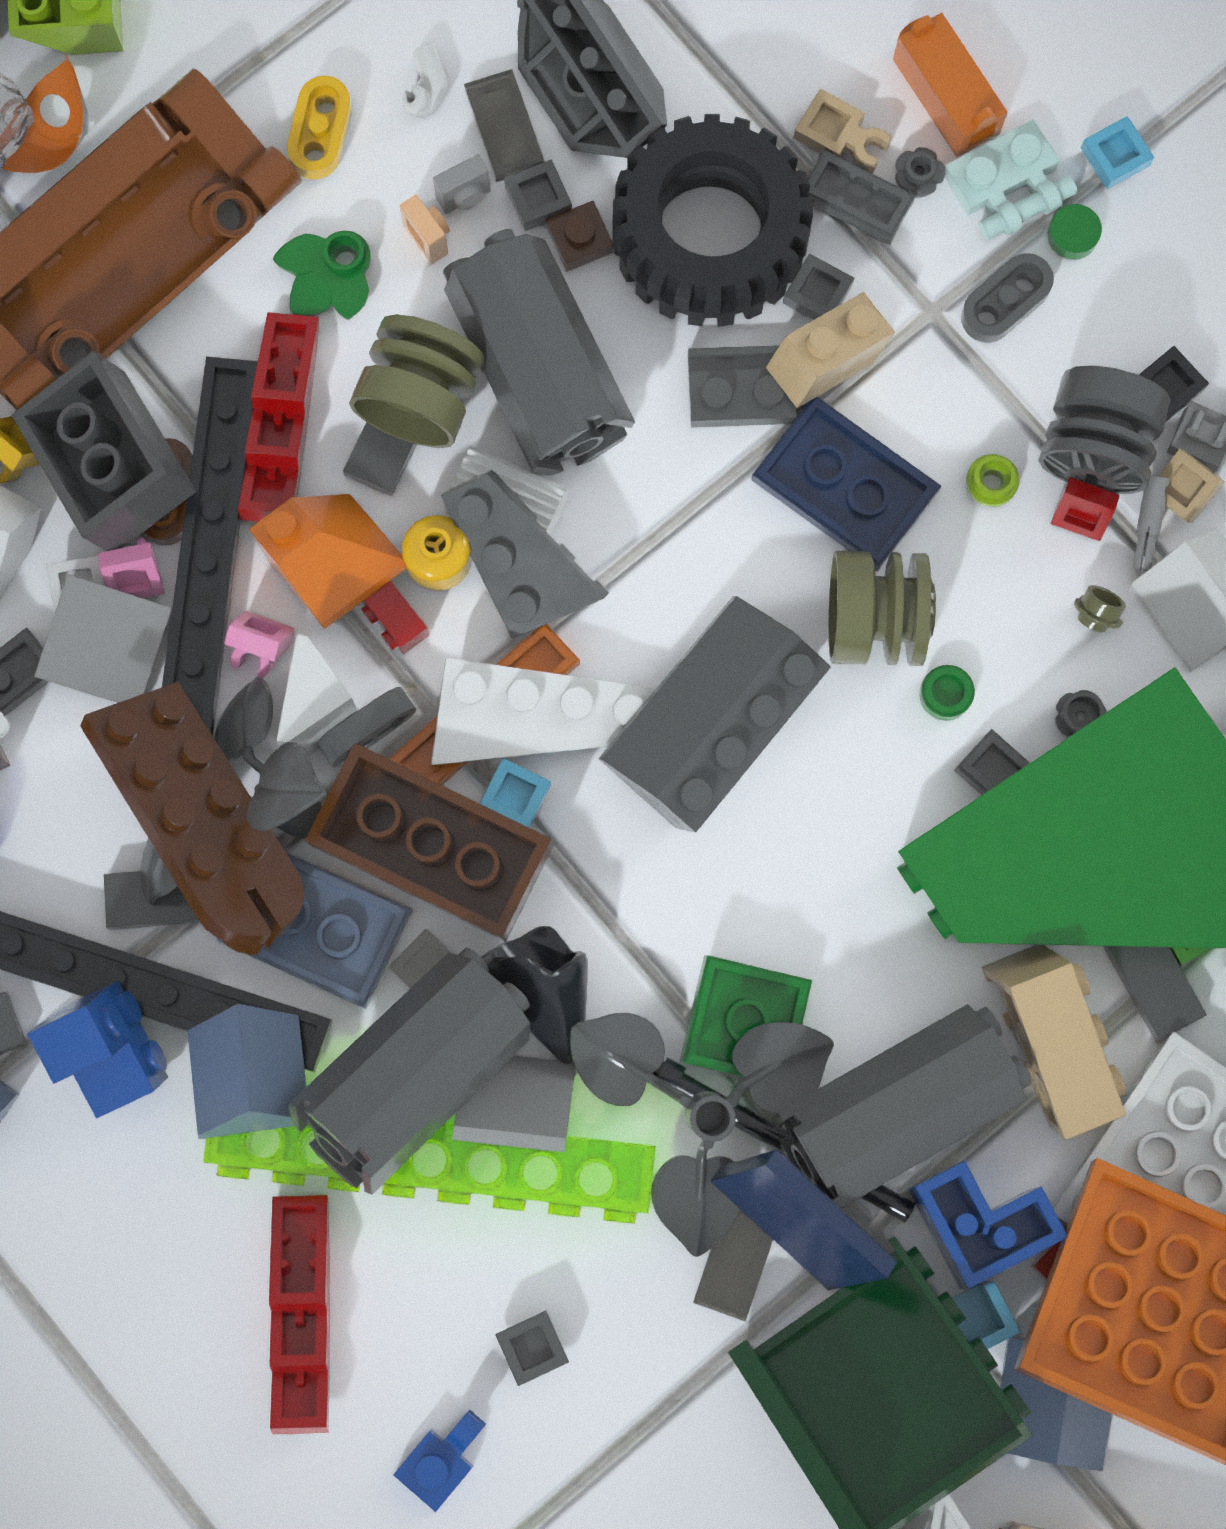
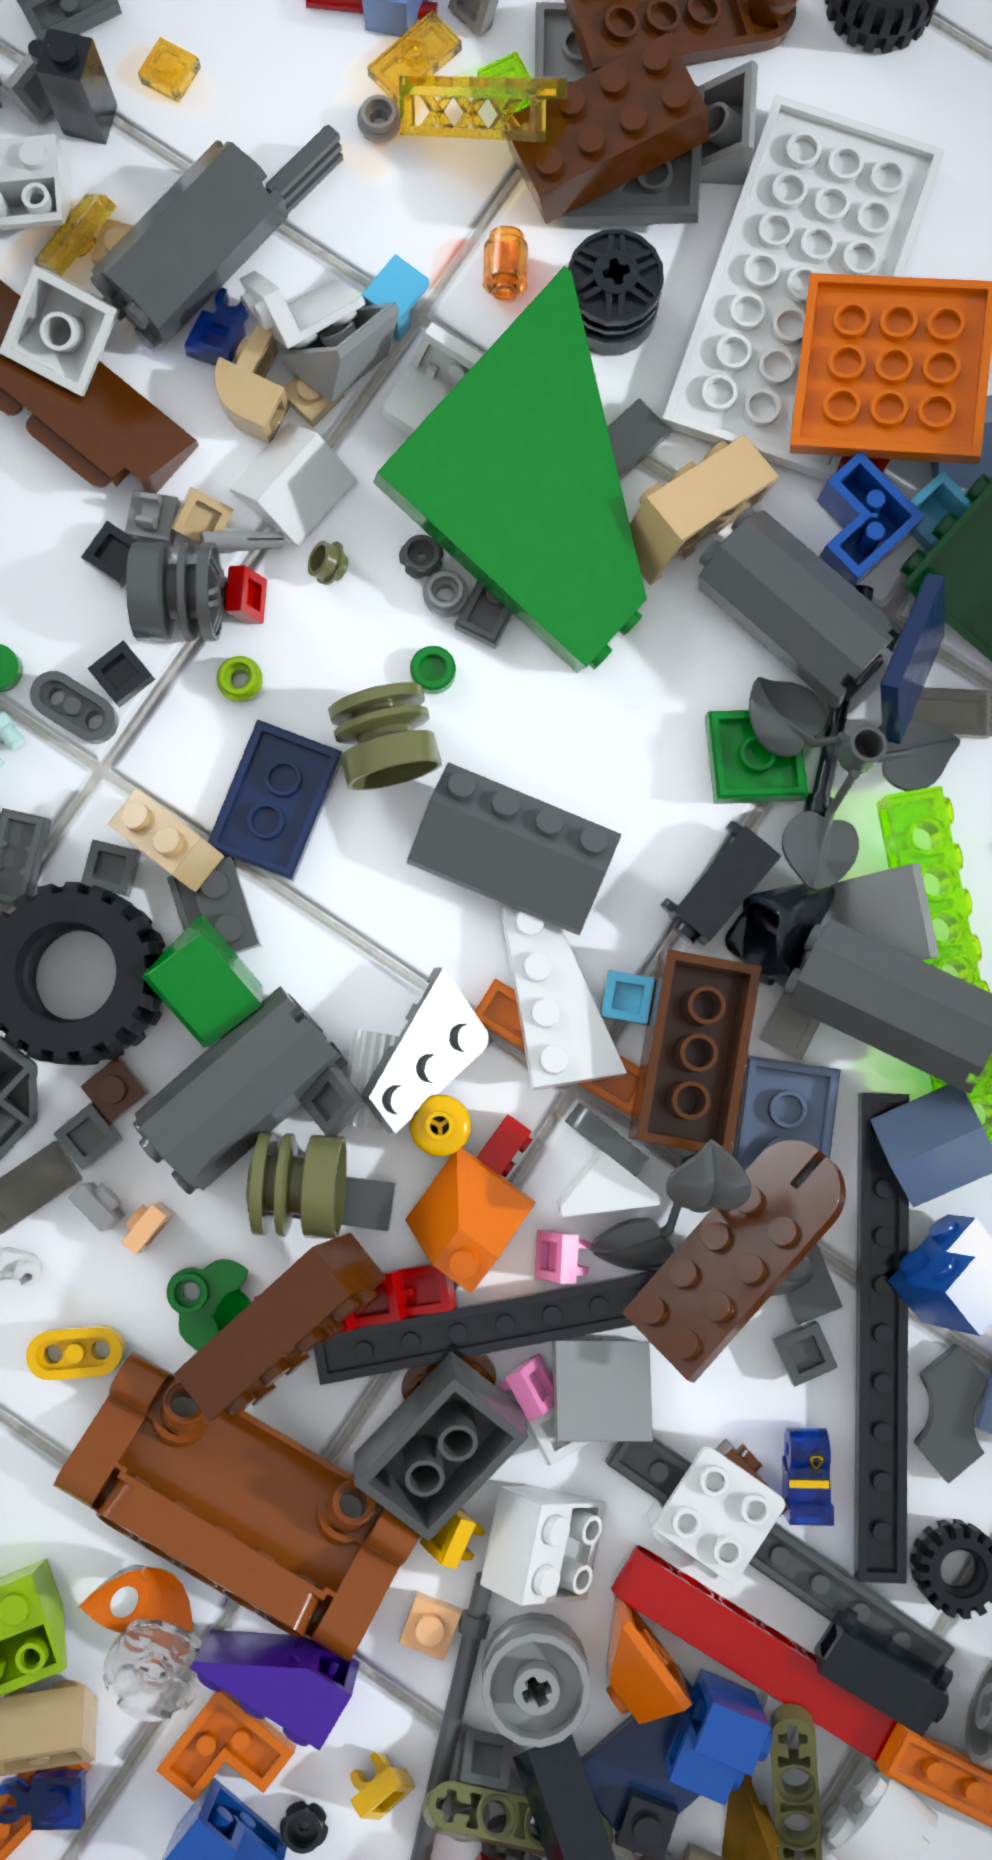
camera: 105 degrees left, 5 degrees up
none -> black plate [87,640,156,708]
none -> green slope [141,914,263,1048]
none -> reddish brown brick [174,1232,386,1422]
none -> dark grey plate [299,1067,366,1136]
none -> light grey plate [423,570,468,617]
none -> black brick [660,820,782,946]
none -> dark grey plate [772,1320,838,1387]

